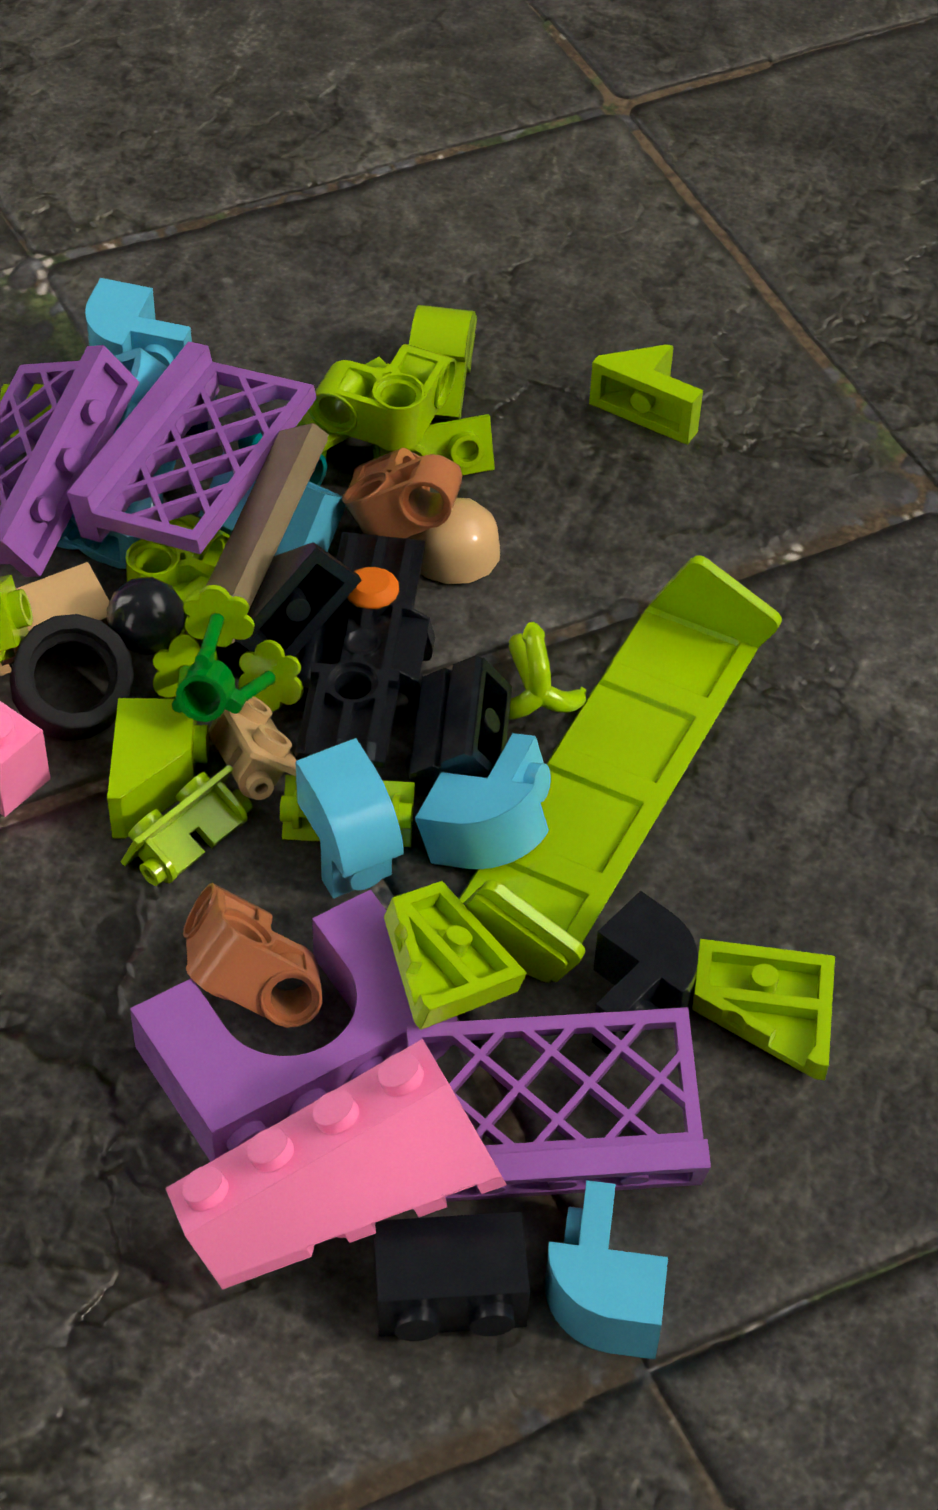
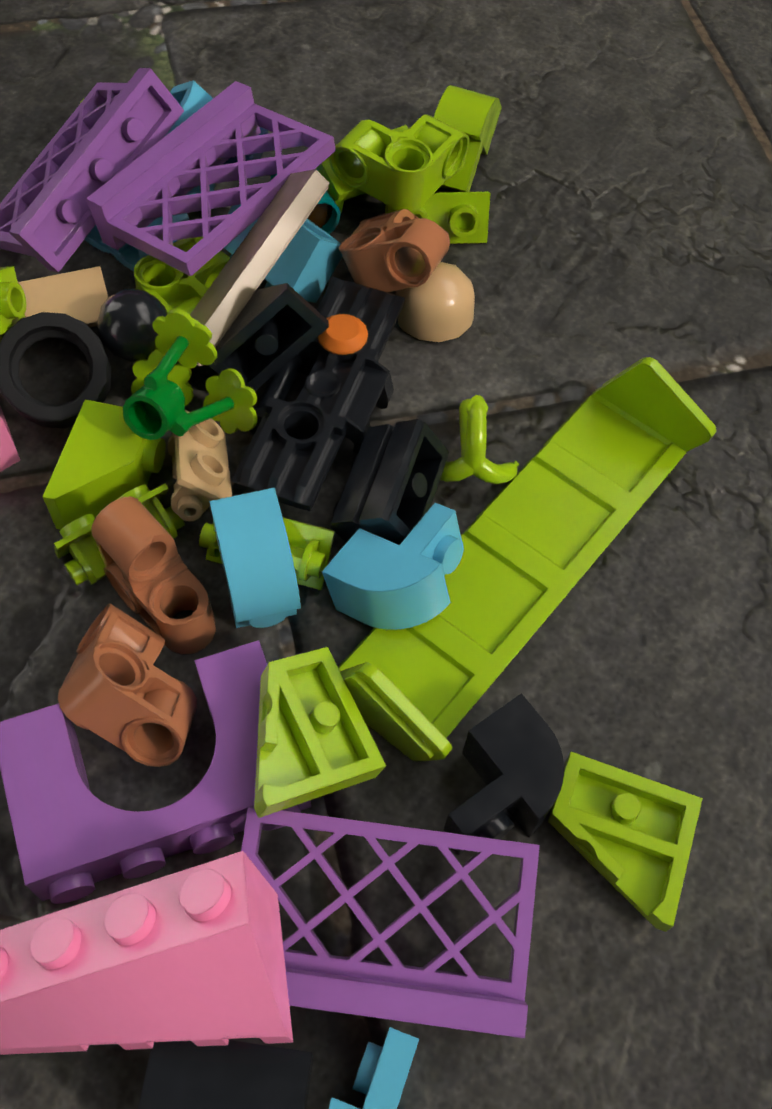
camera: 10 degrees right, 10 degrees up
medium azure brick [85,278,192,367] -> none
lime slope [589,345,703,445] -> none
none -> nougat piece [91,496,216,654]

